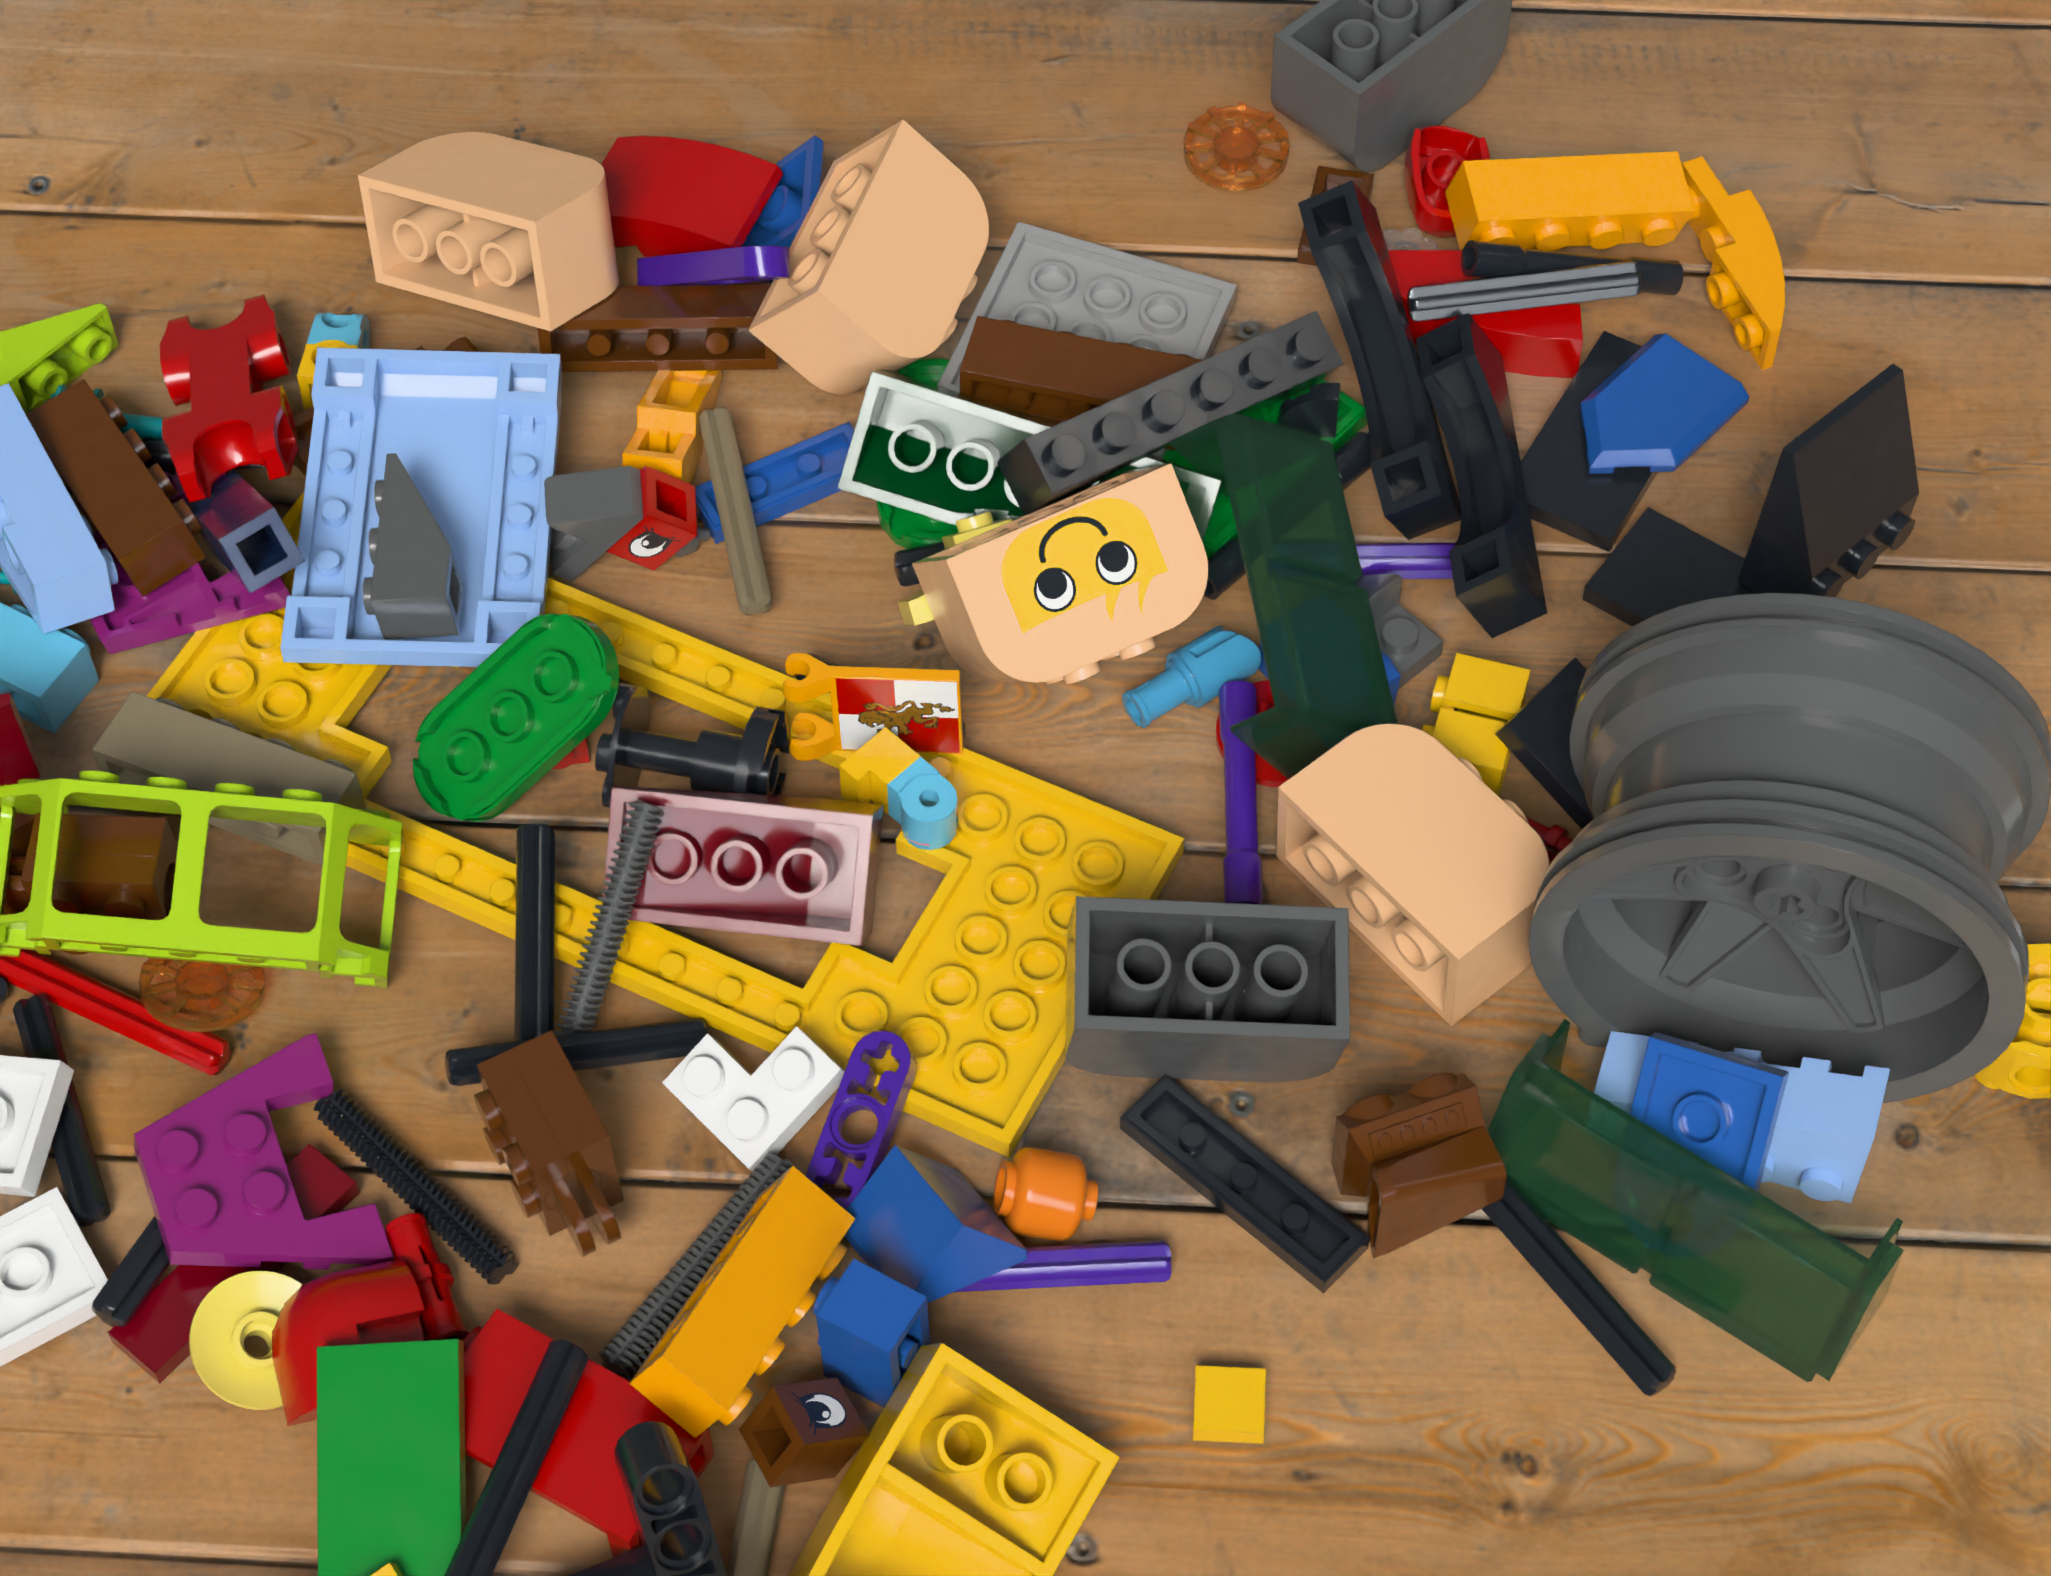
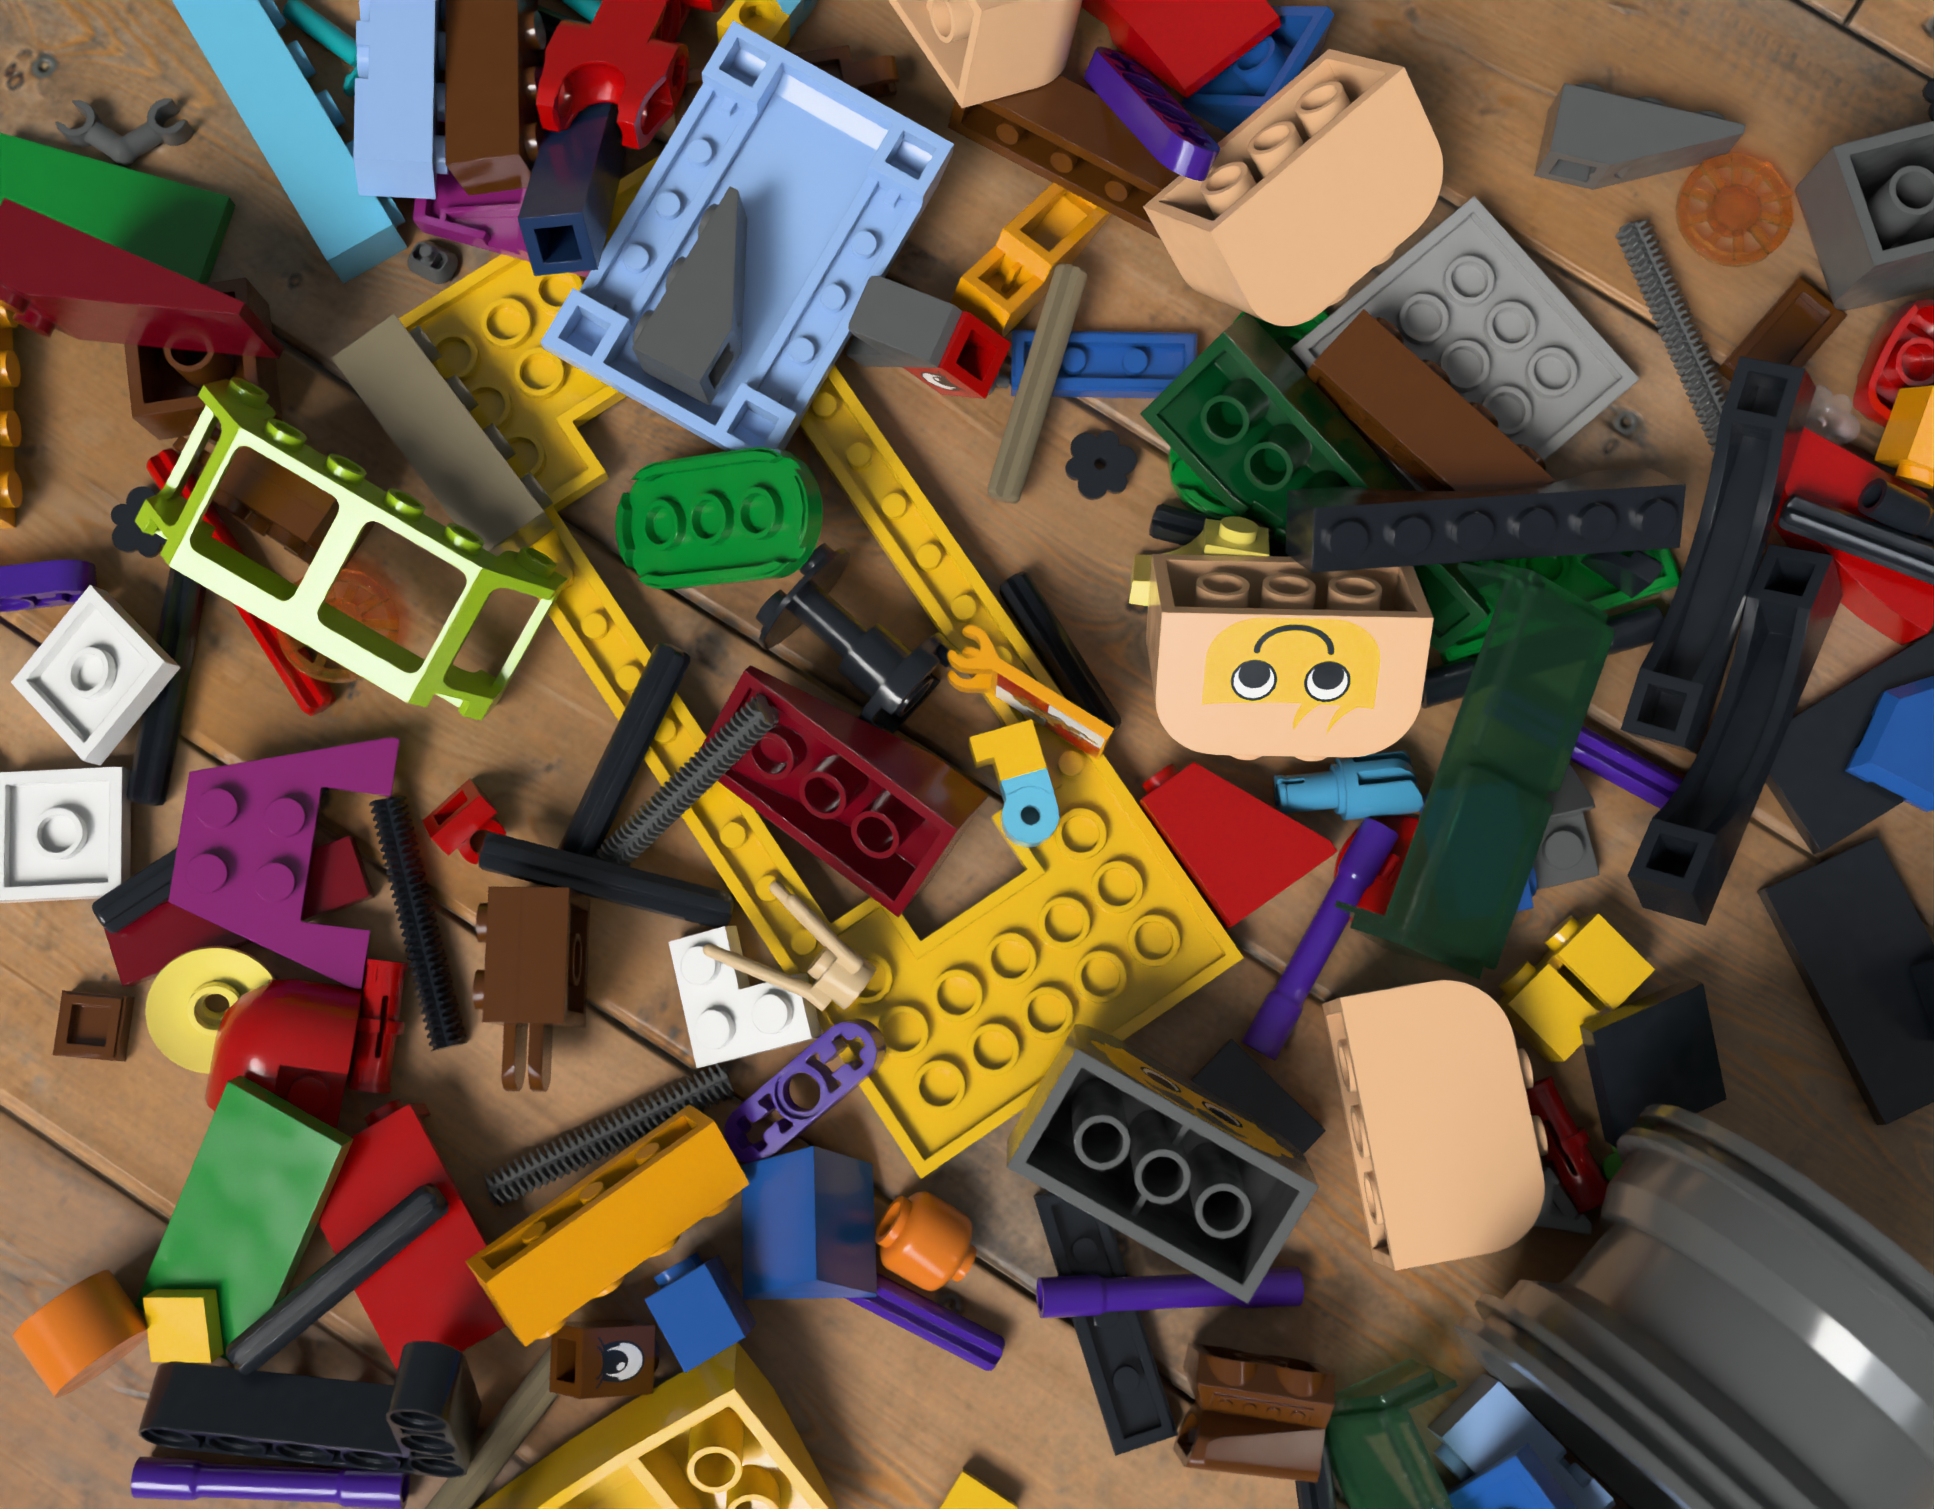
camera: 25 degrees right, 25 degrees up
none -> reddish brown tile [53,990,135,1061]
none -> dark grey rock [407,240,458,284]
none -> red tile [422,778,506,864]
none -> tan plant [703,881,876,1011]
none -> dark purple piece [1036,1266,1304,1318]
none -> black plant [1065,431,1137,500]
none -> red slope [1138,762,1338,931]
none -> dark grey slope [1534,83,1746,190]
none -> dark grey axle [1615,219,1728,452]

